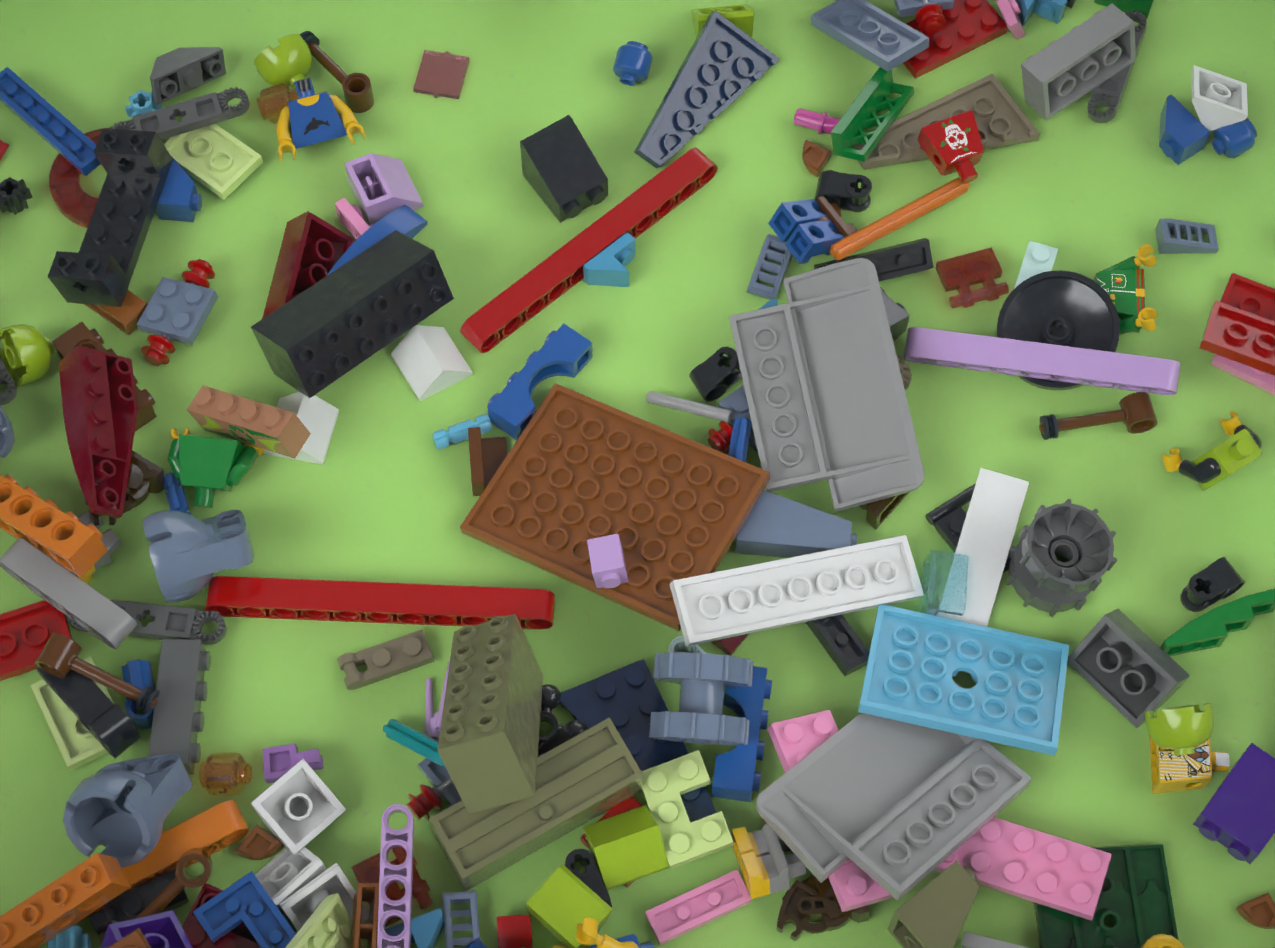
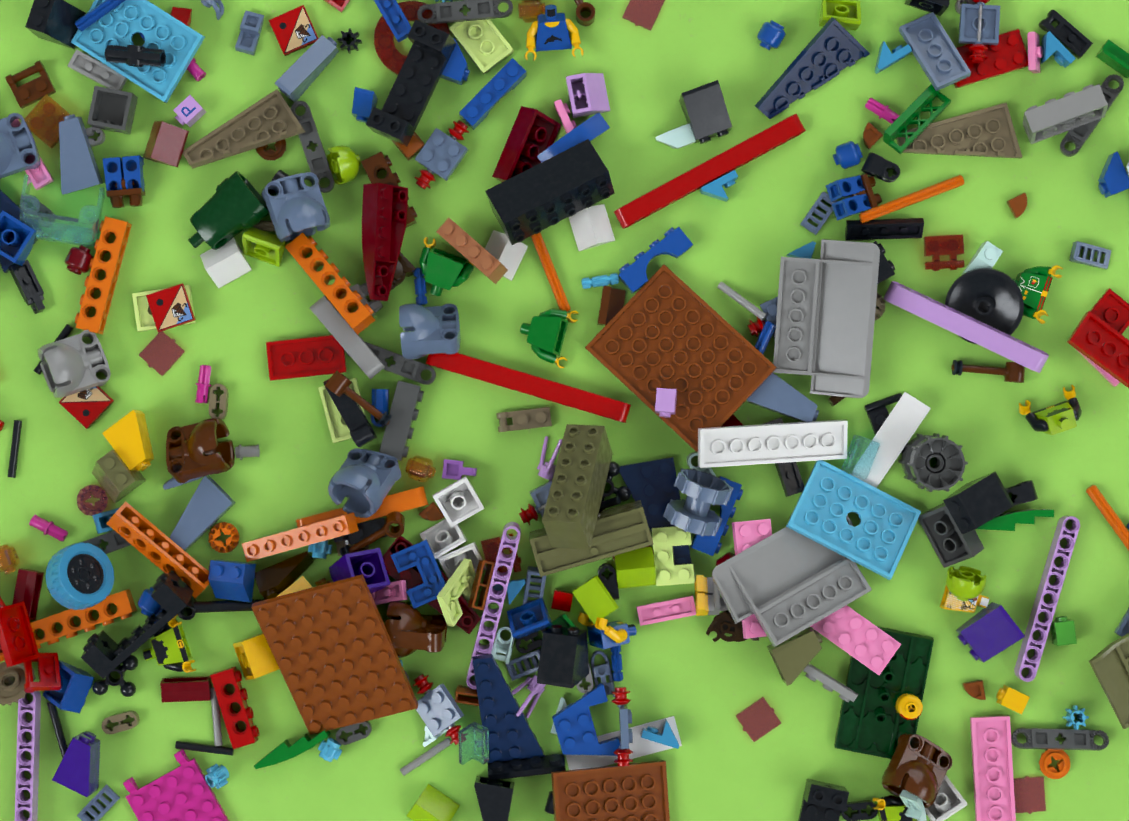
camera: 15 degrees right, 25 degrees up
teal axle [383,719,445,767] -> none
black piece [689,347,742,402] -> none
red torso [917,110,984,184] -> none
none -> blue slope [352,87,378,123]
none -> blue arch [459,58,527,130]
none -> green torso [520,309,578,368]
none -> orange axle [531,233,570,312]
none -> light aqua slope [655,124,696,149]
none -> blue head [833,141,863,169]
none -> dark azure slope [875,41,912,74]
none -> black slope [943,471,1014,534]
none -> dark orange tile [1007,193,1027,219]

